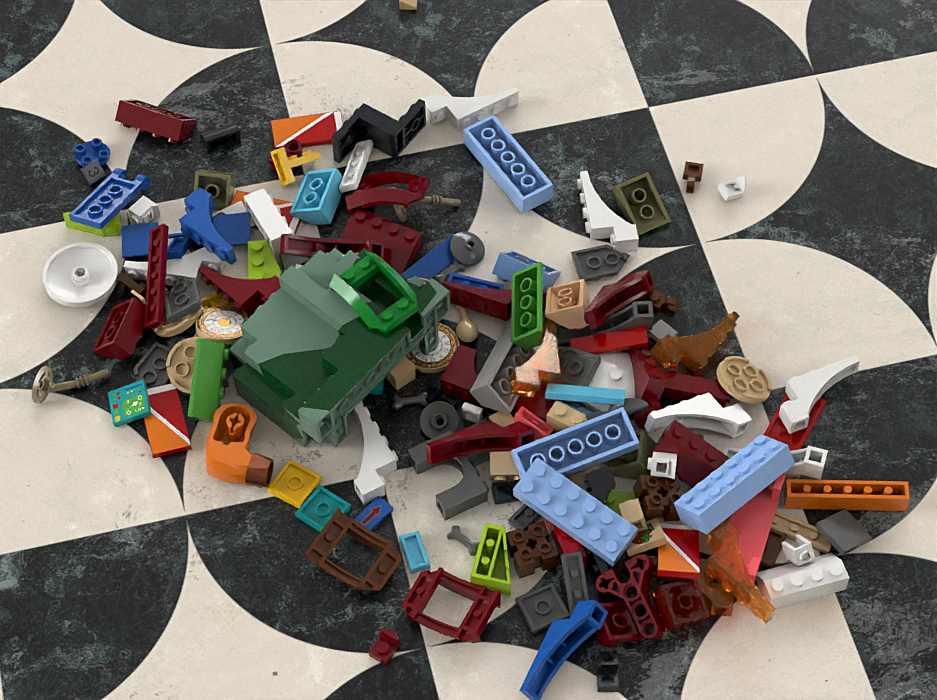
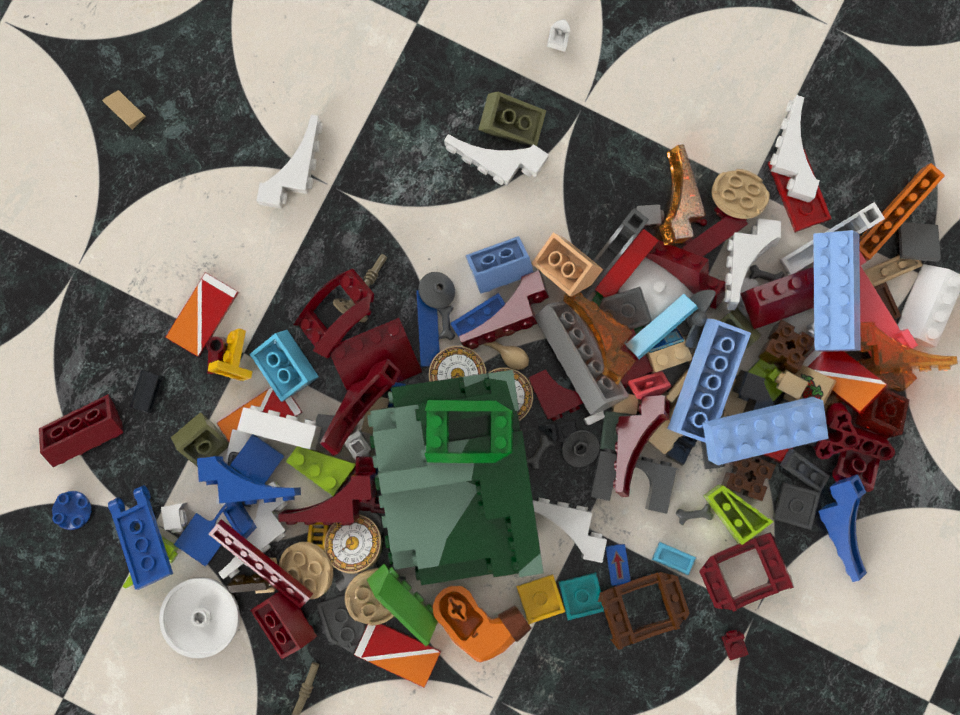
camera: 55 degrees left, 30 degrees up
dark grey tile [80,160,106,185] -> none
teal tile [108,379,152,427] -> none
dark grey tile [164,276,202,322] -> none
black bracket [331,99,426,163] -> none
white tile [339,139,374,193] -> none
light blue brick [463,114,553,214] -> none
bright green slope [511,262,543,350] -> none
dark grey tile [571,244,630,282] -> none
dark red arch [584,269,655,330] -> none
black slope [596,650,619,692] -> none
reddish brown plate [643,290,677,312] -> none
white window [647,451,677,480] -> none
reddish brown plate [683,161,704,193] -> none
white window [781,534,815,566] -> none

